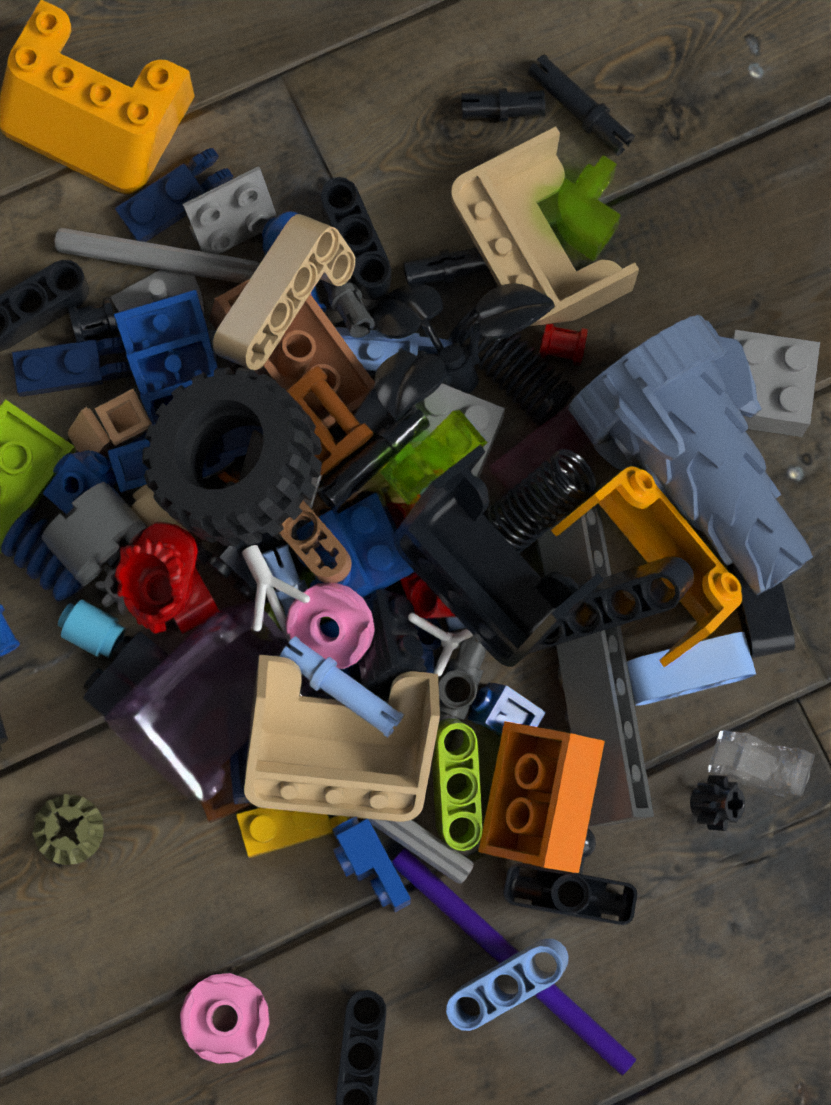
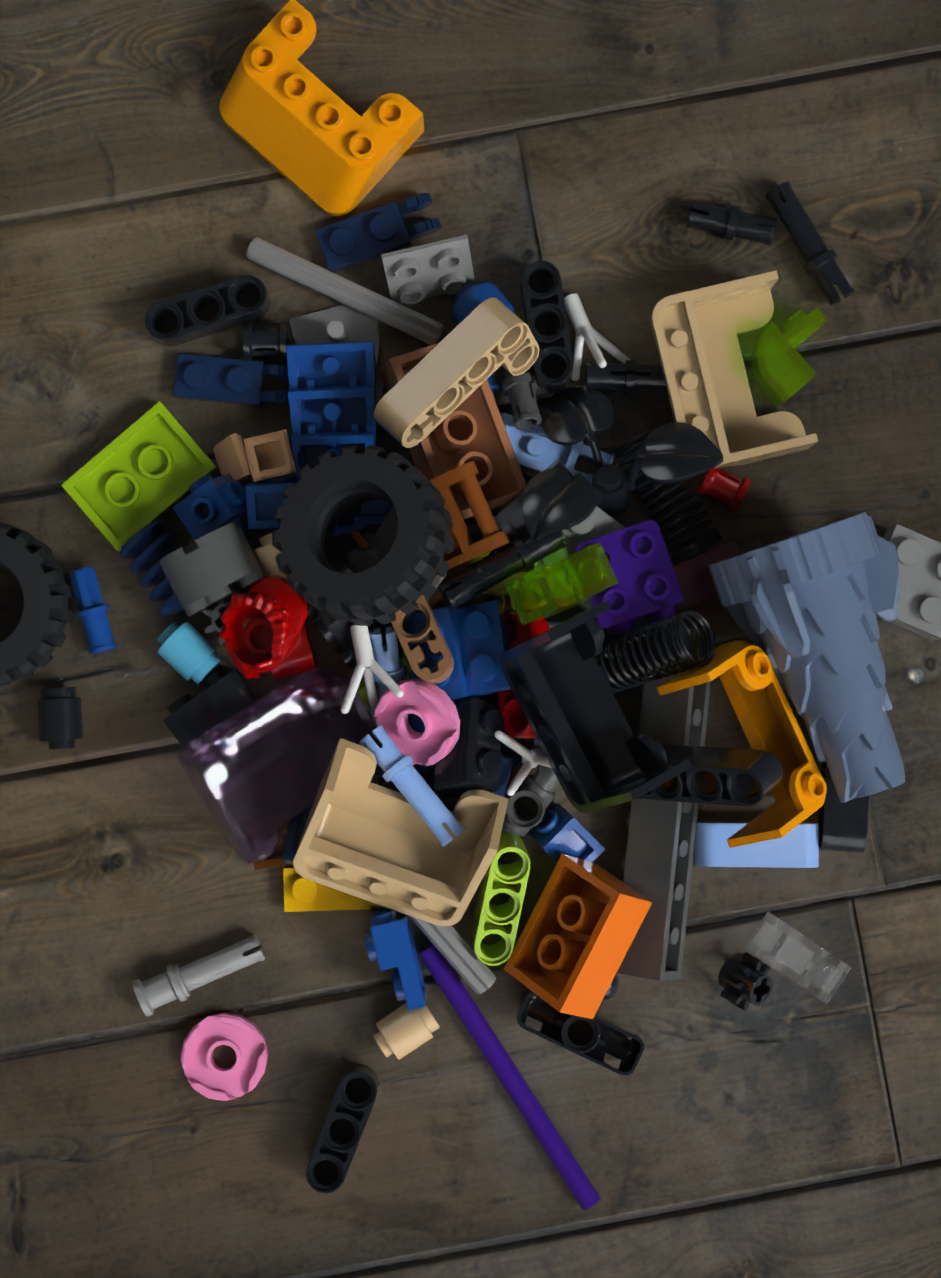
camera: 15 degrees right, 10 degrees up
olive gear [32,794,104,865] -> none
light blue beam [446,938,569,1031] -> none
none -> light grey pin [132,934,266,1017]
none -> tan brick [373,1003,440,1060]
none -> white plant [564,293,630,381]
none -> dark purple bracket [574,520,685,636]

